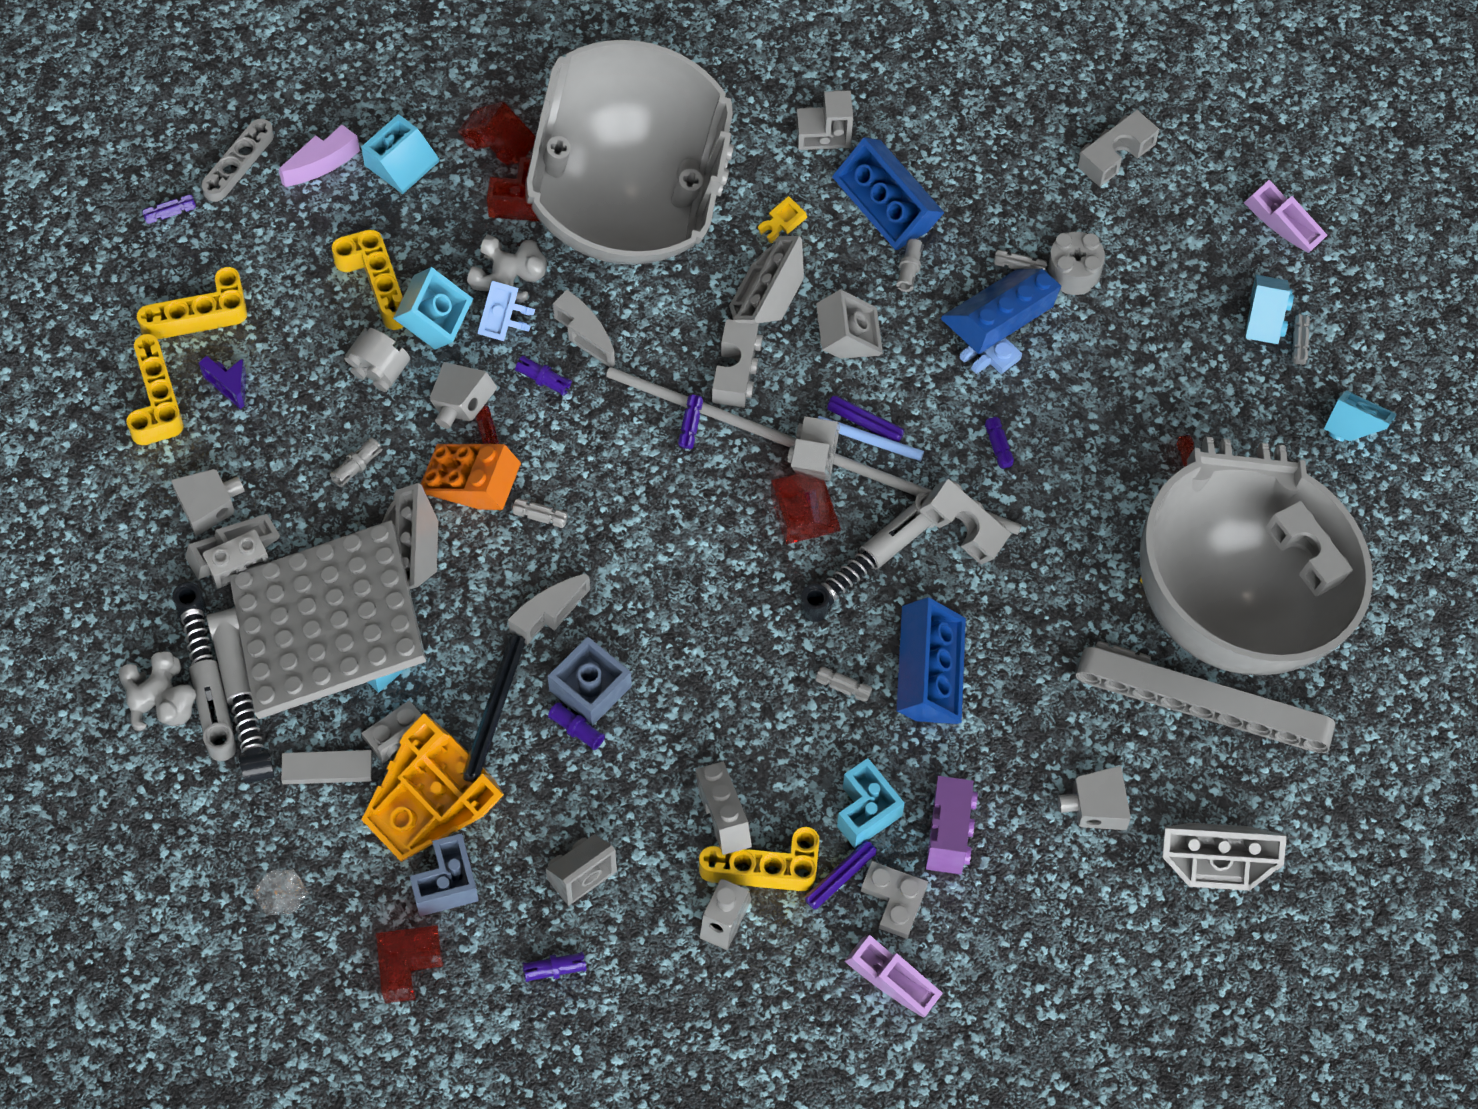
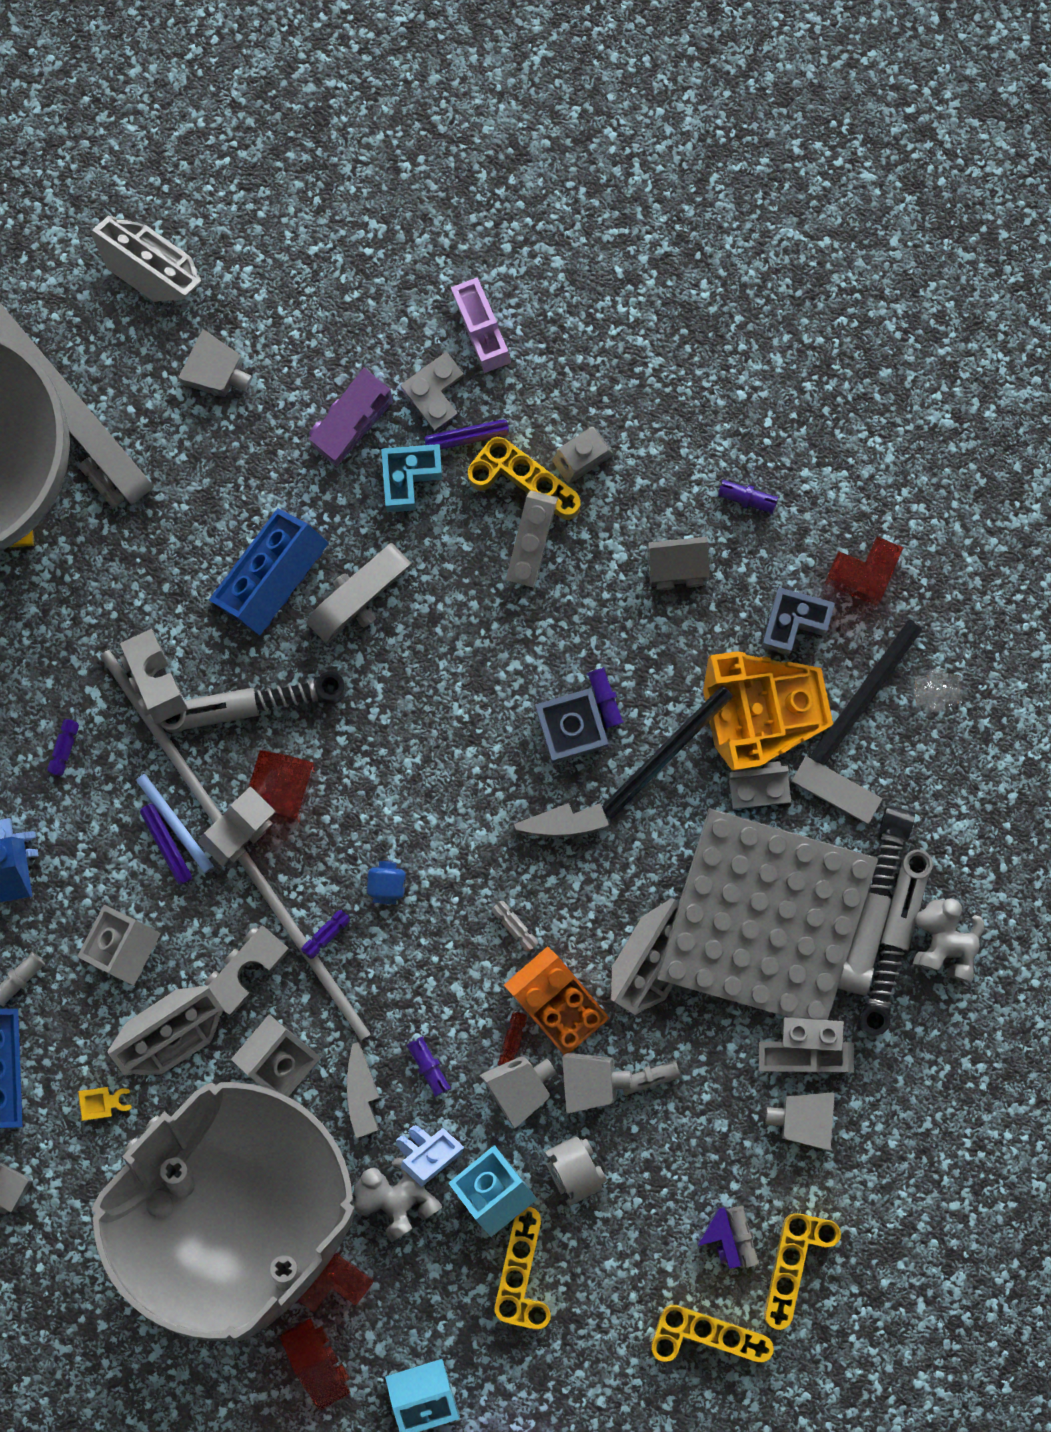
camera: 145 degrees left, 20 degrees up
none -> light grey slope [231,1014,321,1097]
none -> light grey beam [306,543,412,644]
none -> blue head [366,861,406,904]
none -> light grey torso [562,1053,632,1113]
none -> light grey pin [726,1205,759,1268]
none -> black axle [810,620,922,766]

